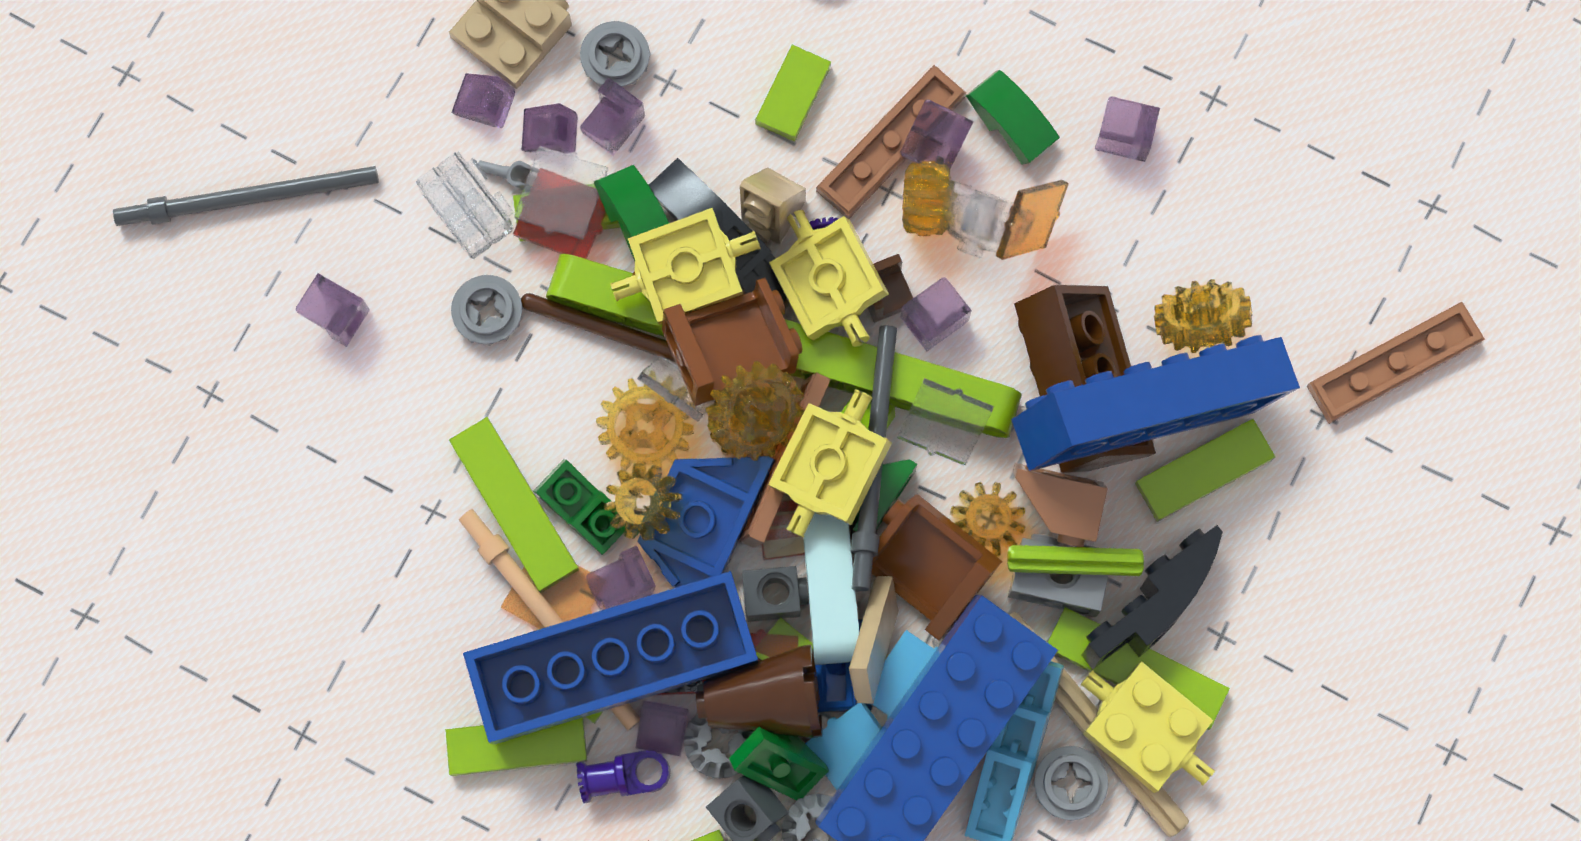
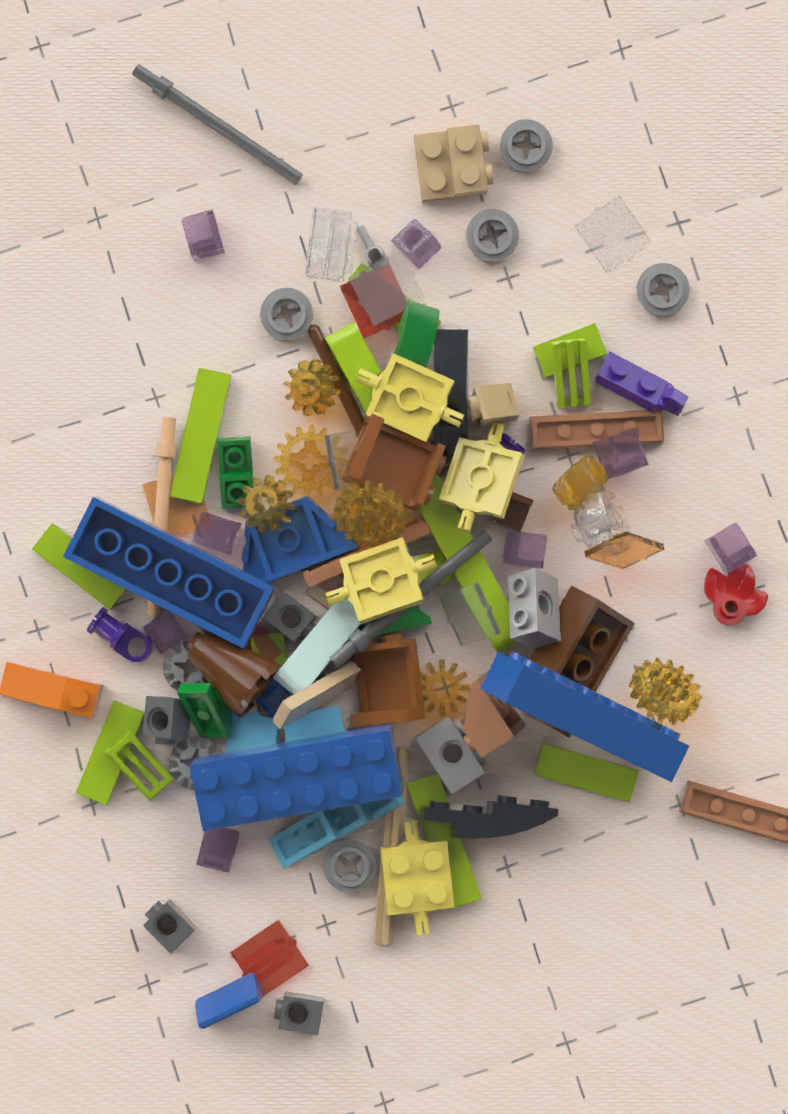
camera: 45 degrees right, 10 degrees up
clear purple slope [451,73,515,128] -> none
clear purple panel [580,77,645,156] -> none
green slope [966,70,1060,165] -> none
lime axle [1007,545,1144,576] -> none
none -> clear yellow gear [283,359,342,416]
none -> light grey brick [508,568,561,649]
none -> lime tile [551,338,591,409]
none -> dark purple hinge [594,351,689,416]
none -> red plate [704,564,768,626]

